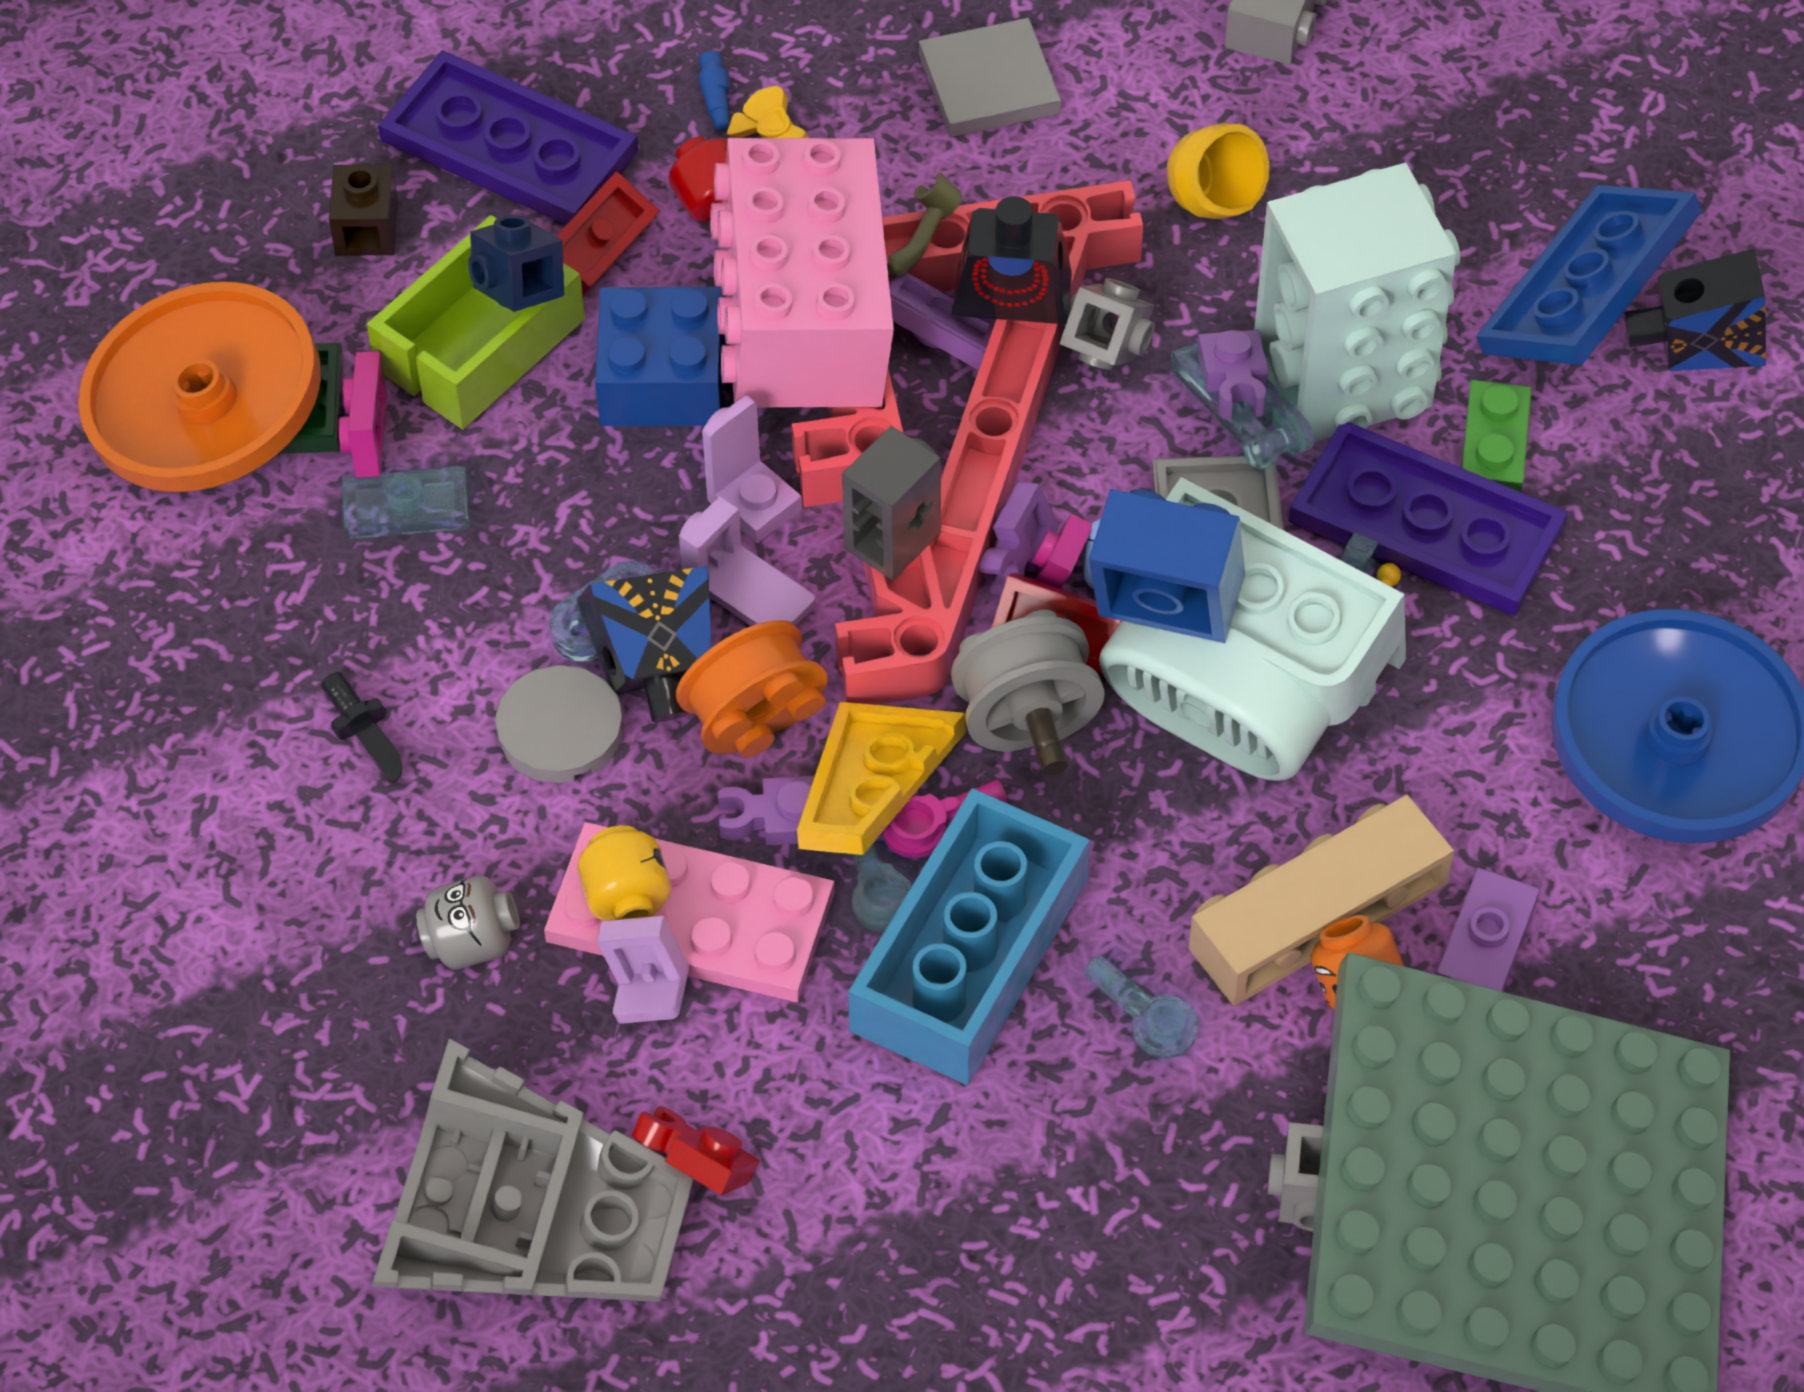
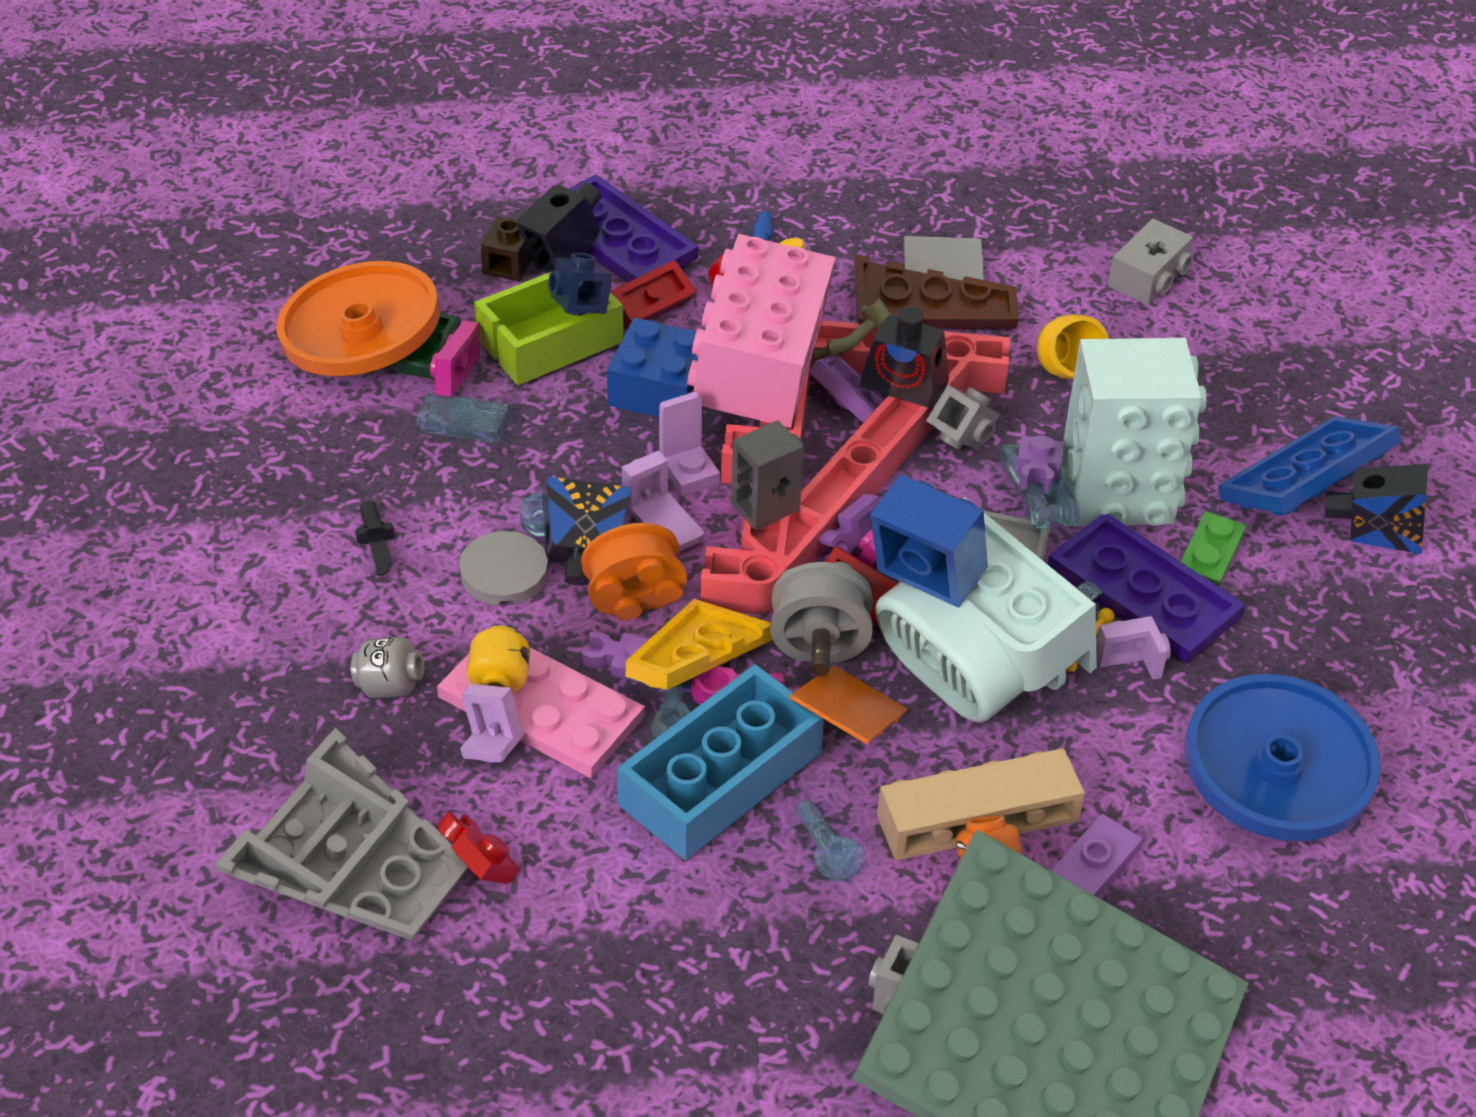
camera: 15 degrees right, 10 degrees down
none -> black torso [515,182,602,273]
none -> orange window [789,665,909,744]
none -> reddish brown wing [854,254,1019,329]
none -> lavender bracket [1096,616,1171,680]

